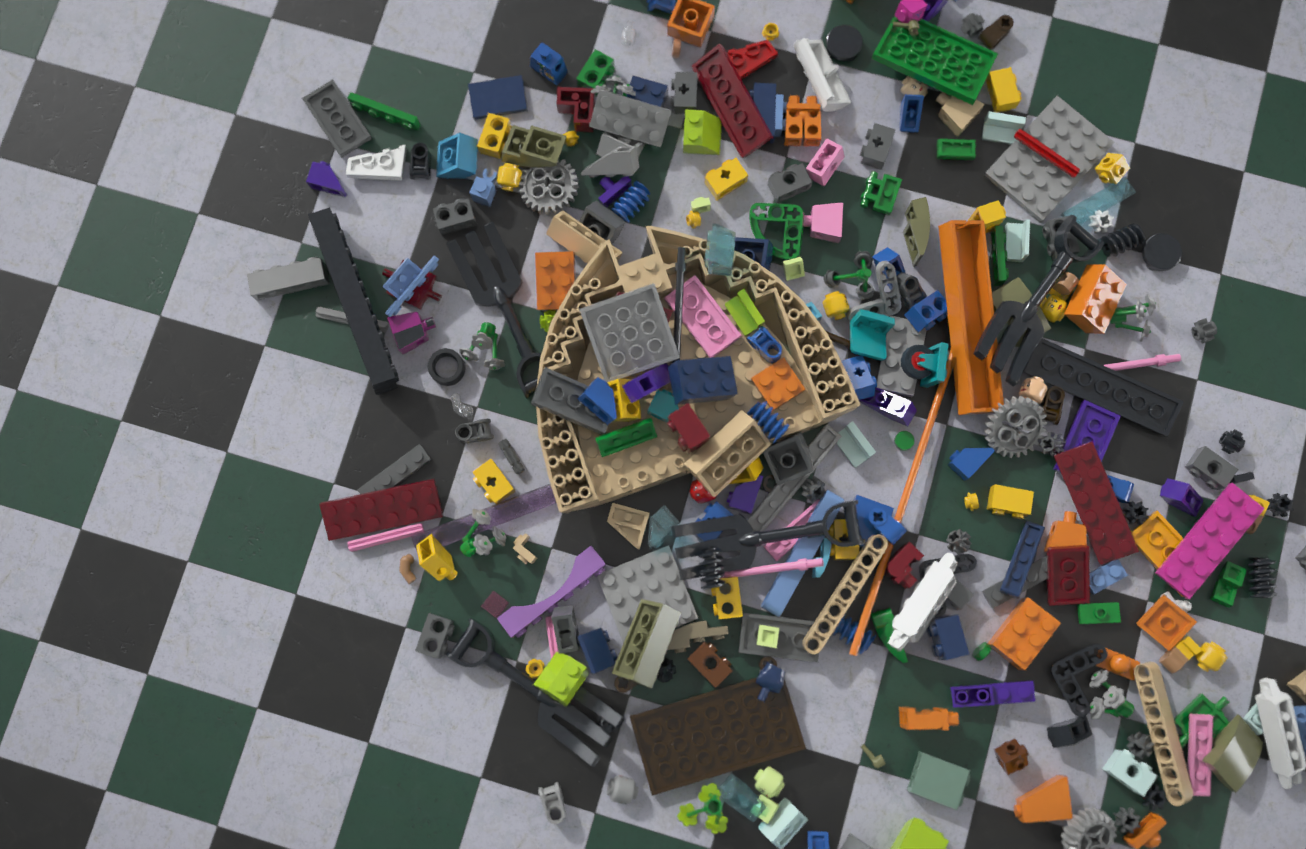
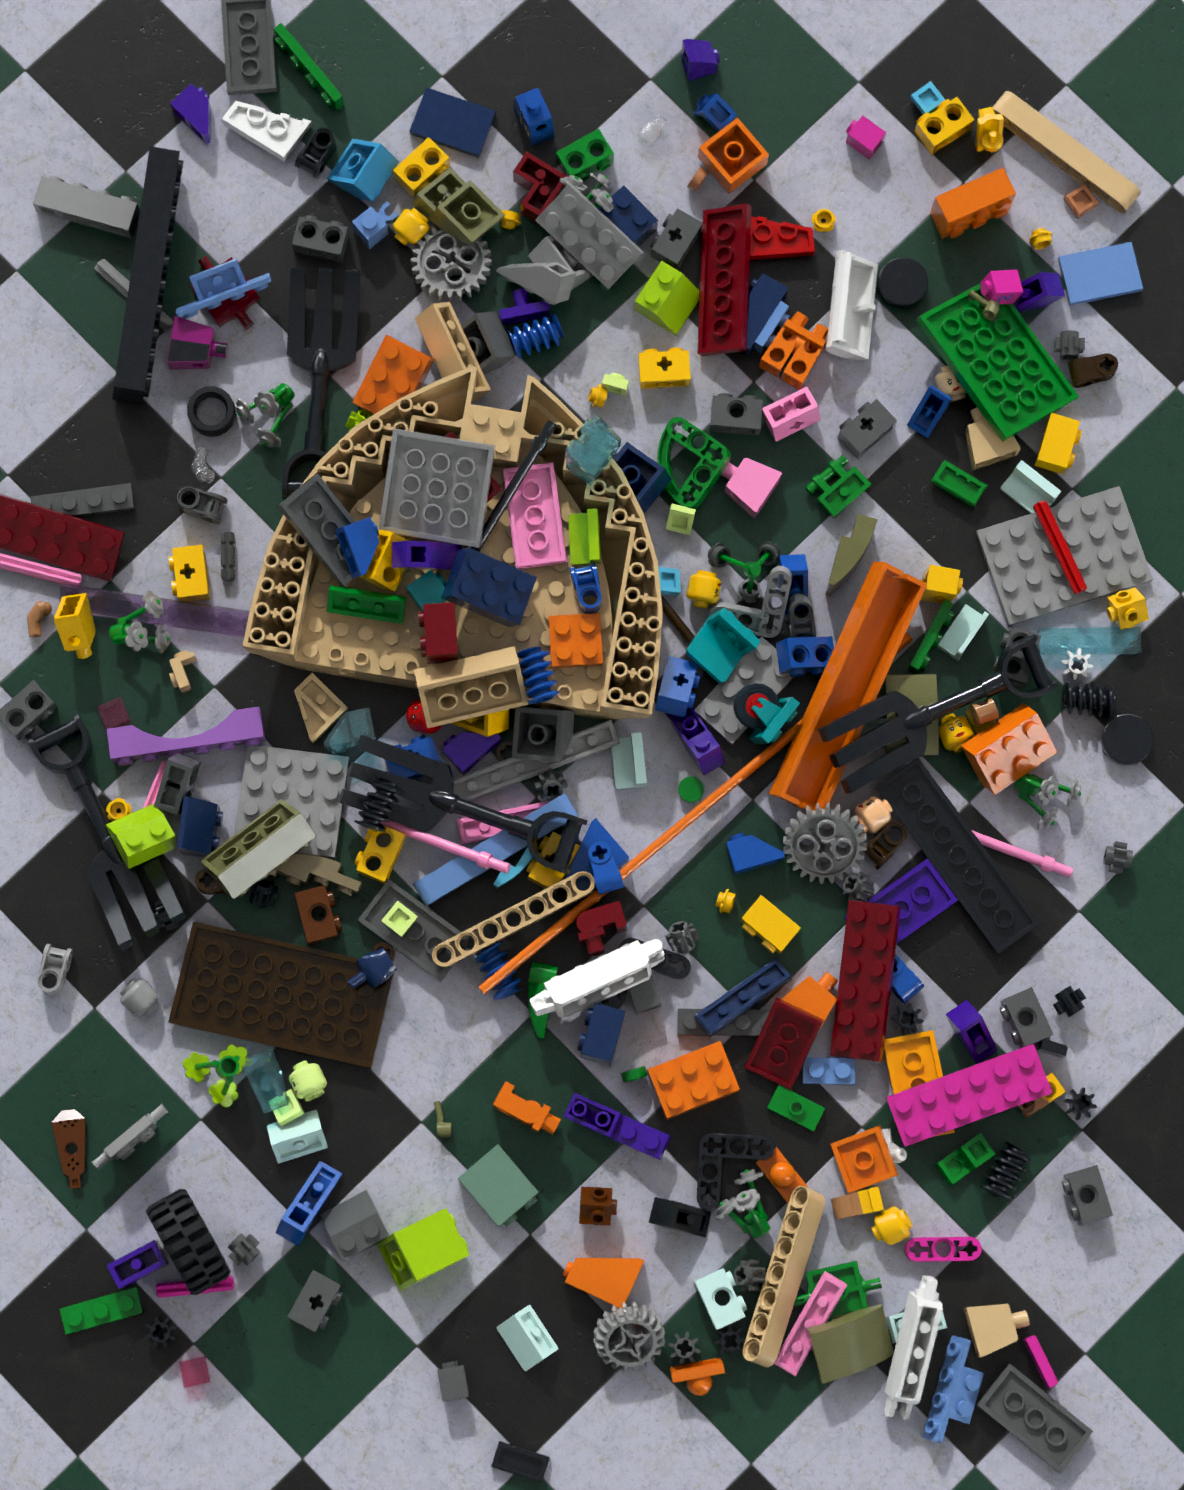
camera: 20 degrees right, 0 degrees up
none -> dark pink beam [904,1237,982,1262]

